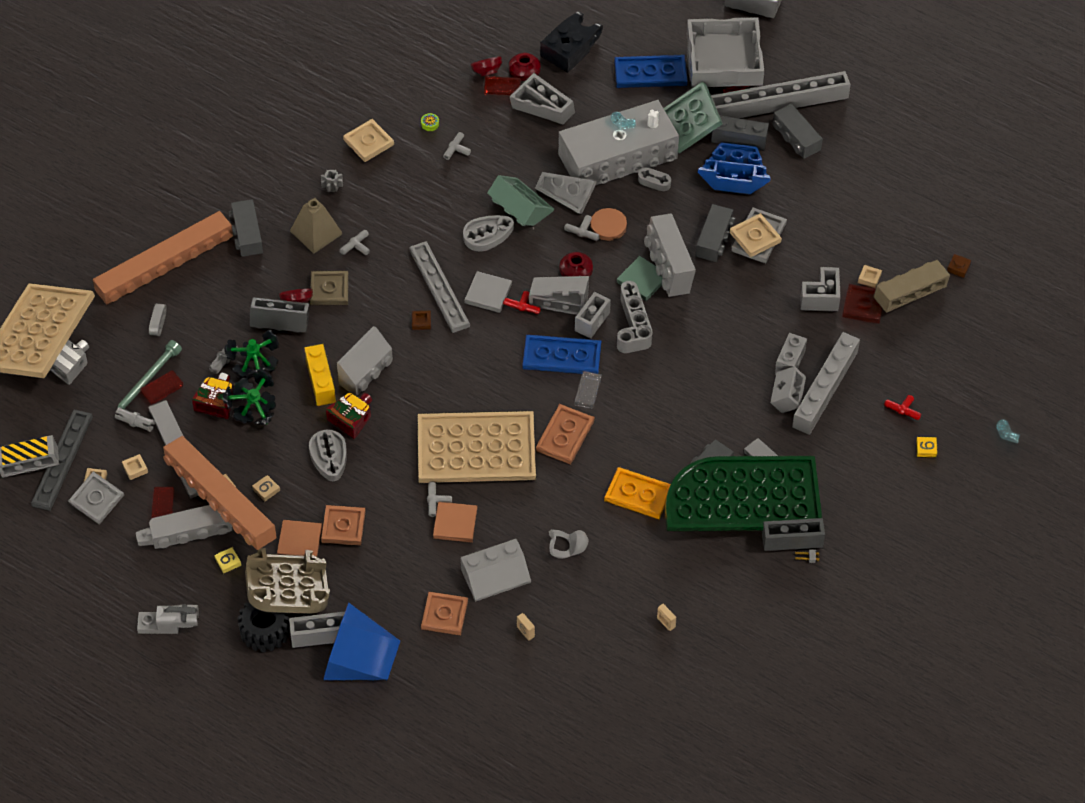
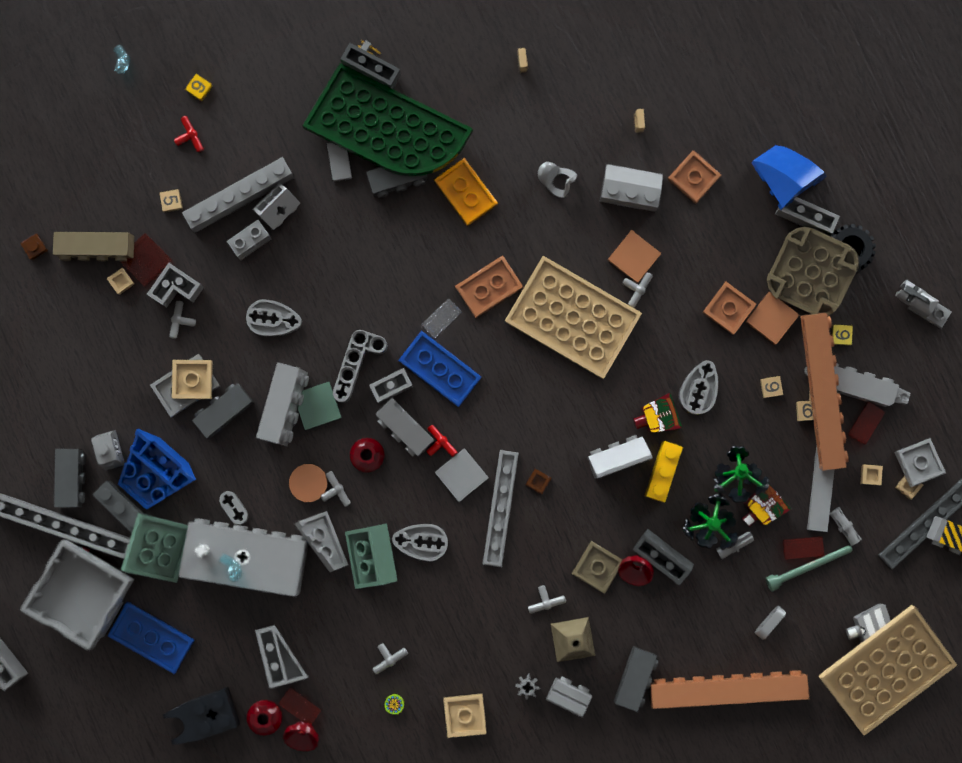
camera: 150 degrees left, 30 degrees up
none -> light grey torso [92,430,125,470]
none -> tan tile [160,189,183,212]
none -> light grey piece [169,301,196,339]
none -> light grey piece [246,299,302,337]
none -> light grey brick [546,676,592,717]

